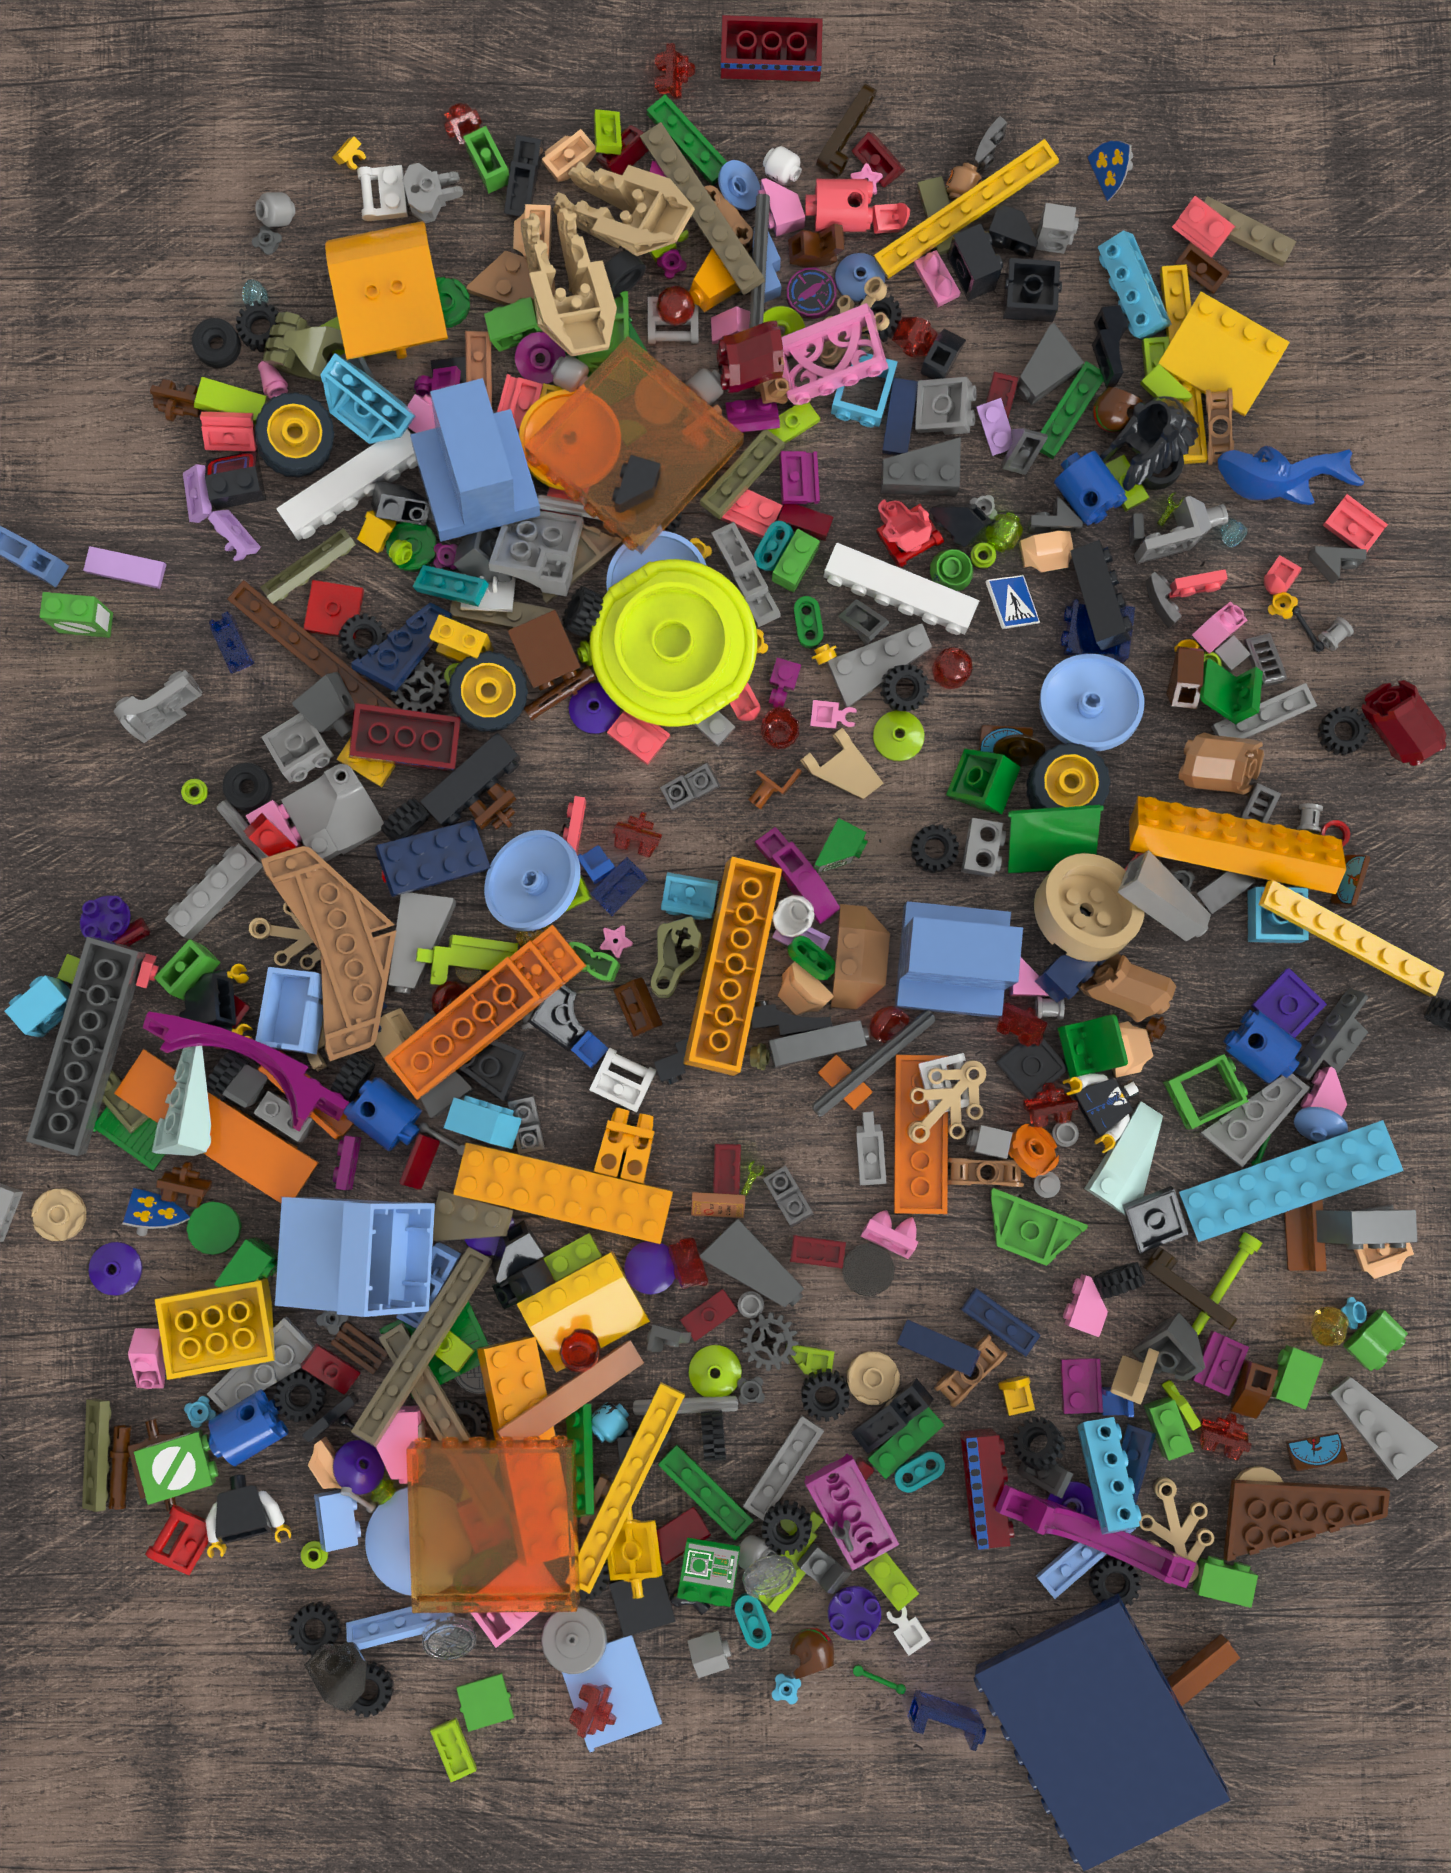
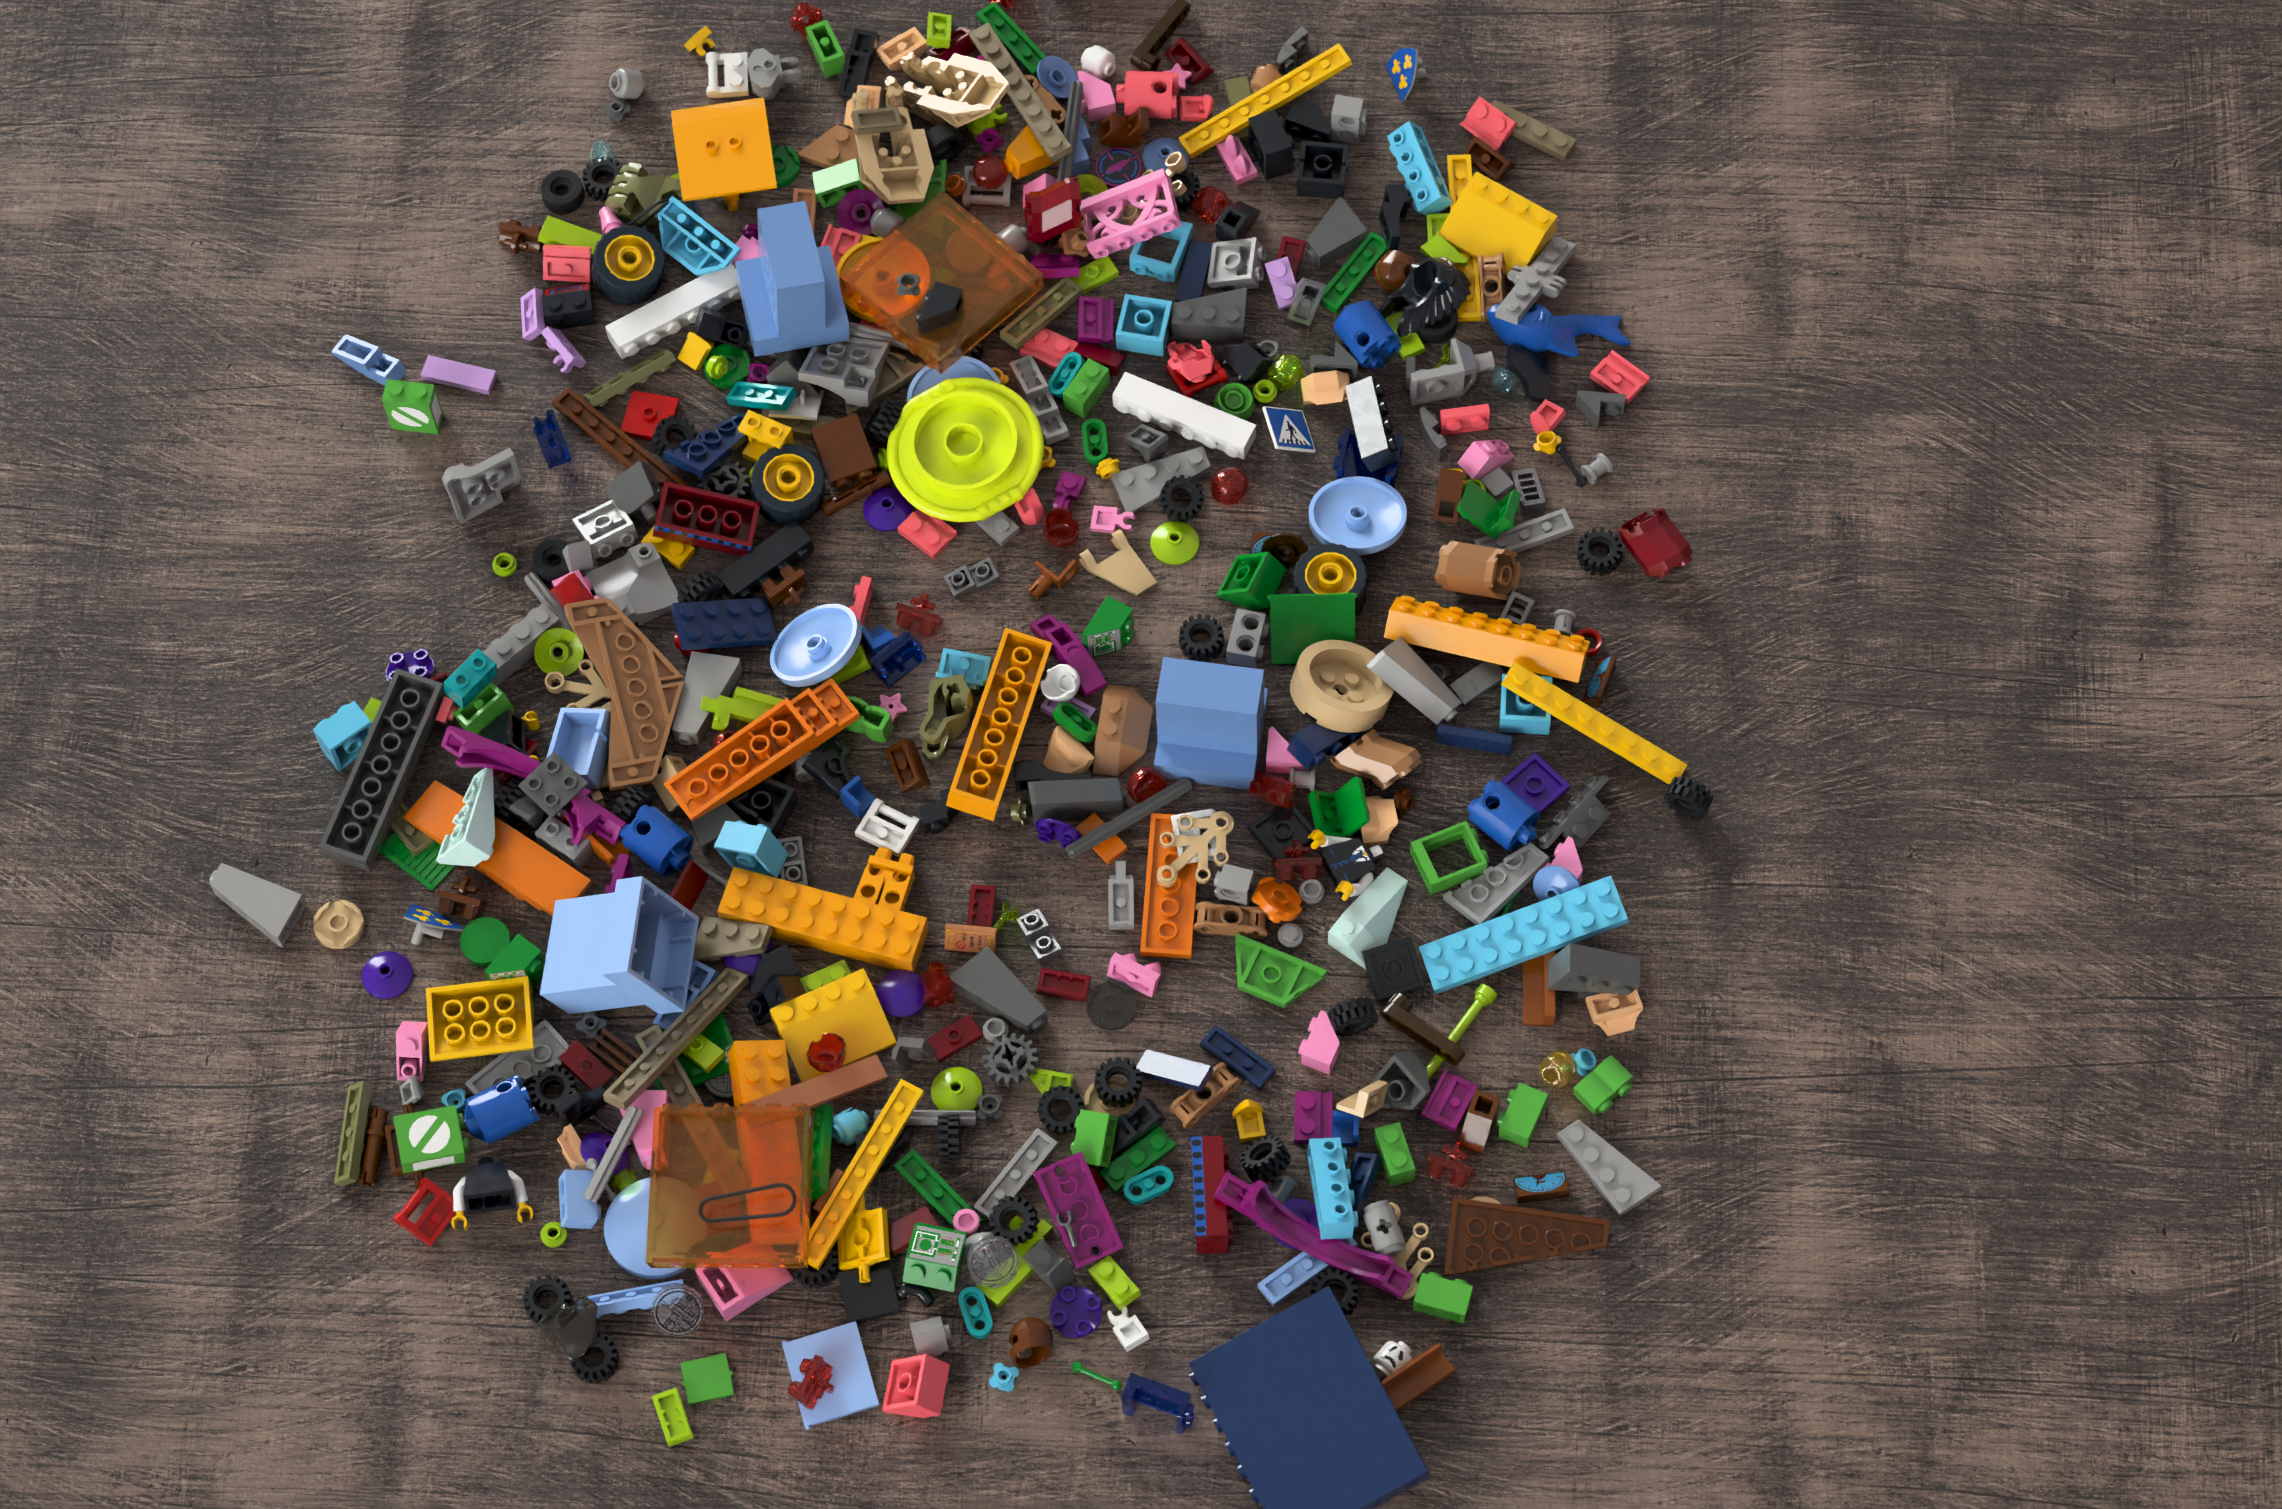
camera: 10 degrees right, 20 degrees down
light grey wheel [541,1605,607,1674] -> none
lime tile [1161,1380,1201,1431] -> none
none -> light grey slope [399,1075,425,1109]
none -> teal brick [444,649,497,709]
none -> dark grey hinge [518,751,589,818]
none -> lime dish [534,628,584,676]
none -> light grey slope [562,540,594,573]
none -> light grey axle [584,1105,643,1203]
none -> black piece [626,199,669,228]
none -> black piece [698,1183,797,1223]
none -> dark tan tile [851,107,903,135]
none -> coral slope [882,1354,950,1418]
none -> dark grey plate [897,273,921,296]
none -> dark orange plate [945,174,967,197]
none -> bright pink tile [953,1209,980,1237]
none -> dark purple dish [1035,818,1082,849]
none -> bright green brick [1070,1109,1118,1168]
none -> black tyre [1095,1057,1142,1108]
none -> medium azure brick [1116,294,1173,357]
none -> light grey piece [1363,1200,1406,1257]
none -> white head [1373,1341,1412,1379]
none -> dark blue tile [1436,724,1513,755]
none -> light grey hinge [1495,237,1576,325]
none -> black tile [1506,344,1551,404]

